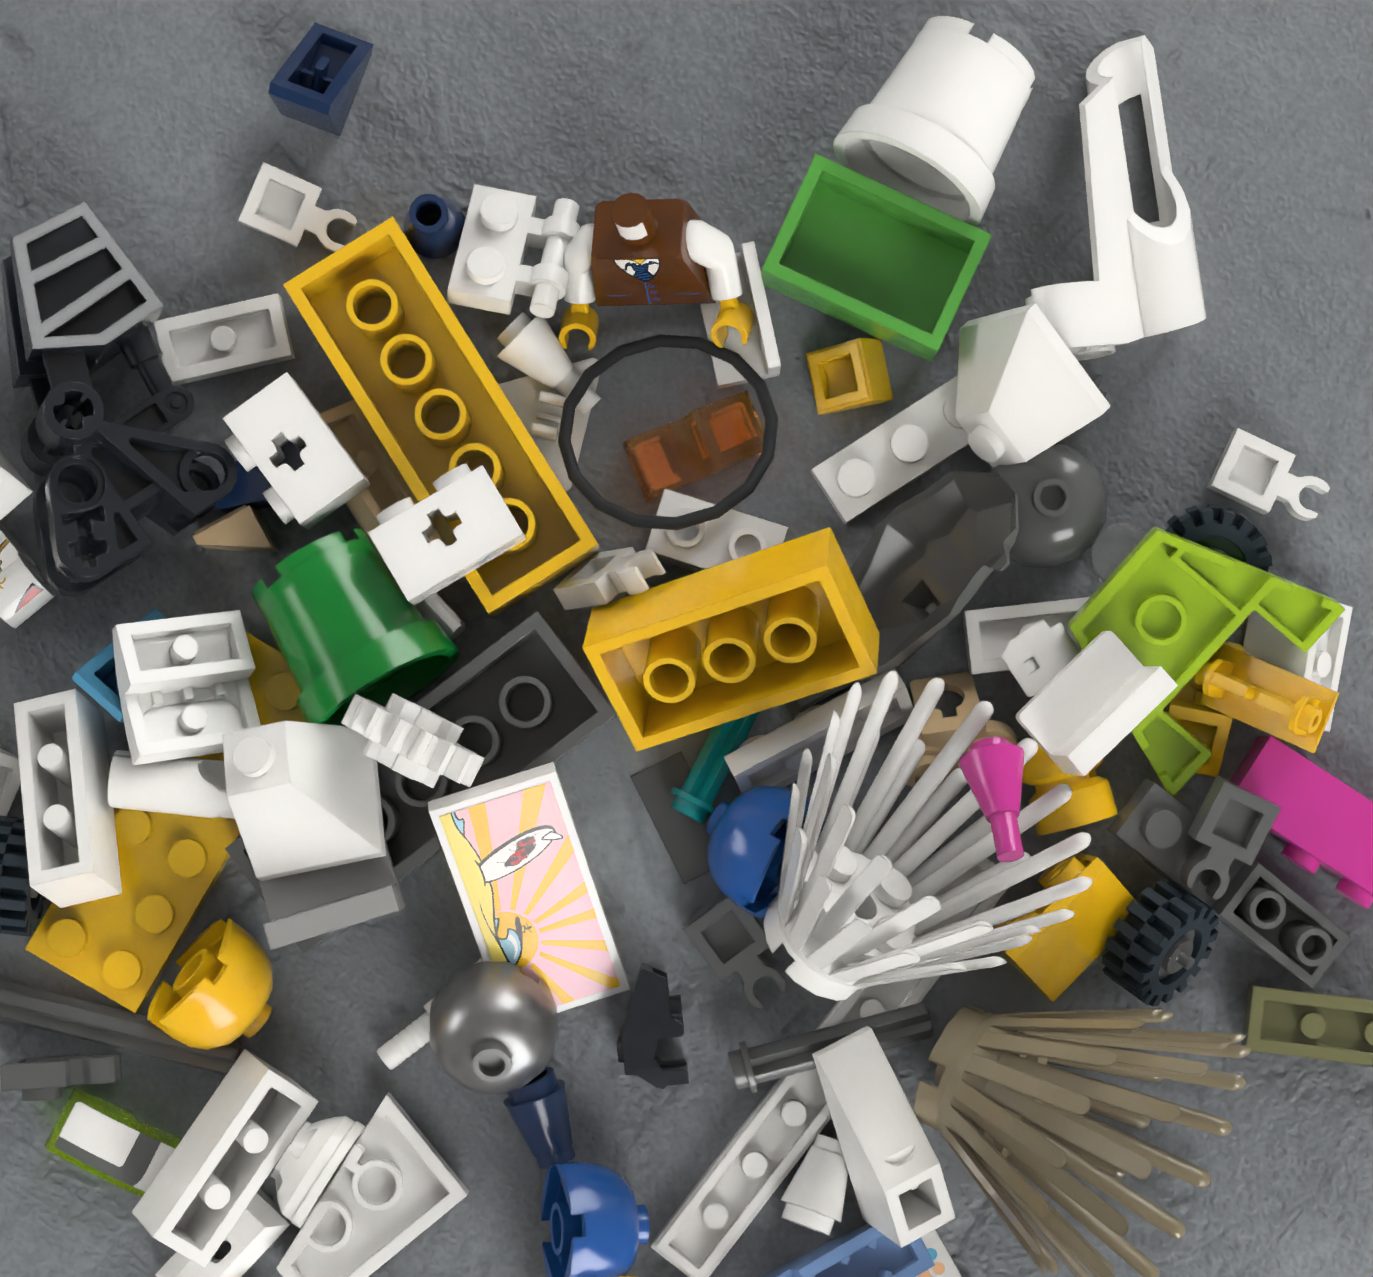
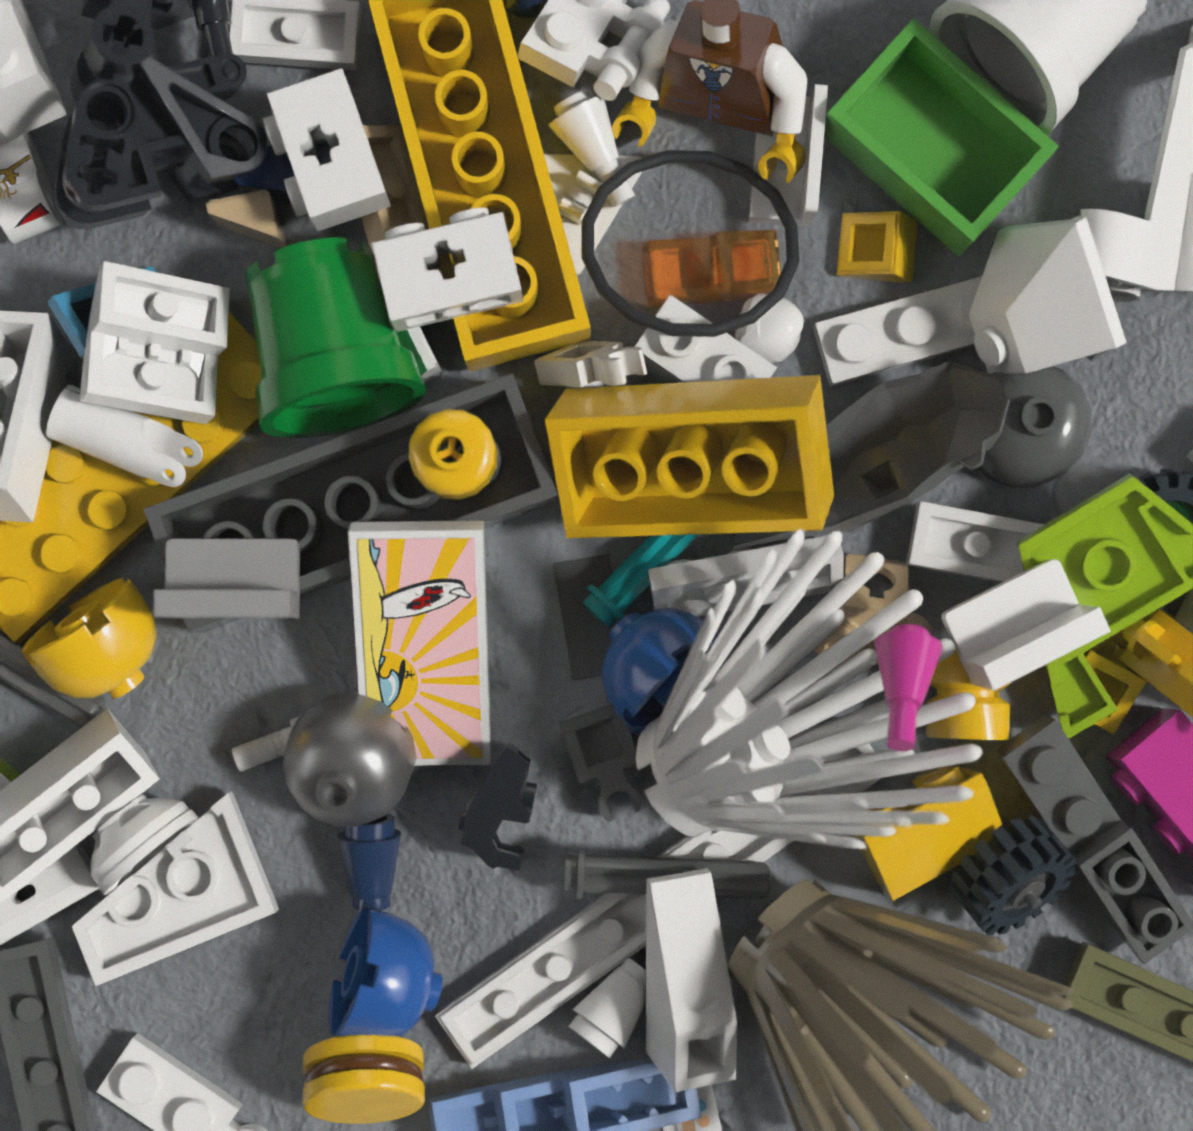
camera: 15 degrees right, 0 degrees up
white slope [222,721,386,881] -> none
white gear [341,693,485,788] -> none
white piece [1001,619,1080,697] -> none
dark grey plate [1180,776,1281,900] -> none
none -> yellow head [408,409,498,499]
none -> white piece [735,293,804,363]

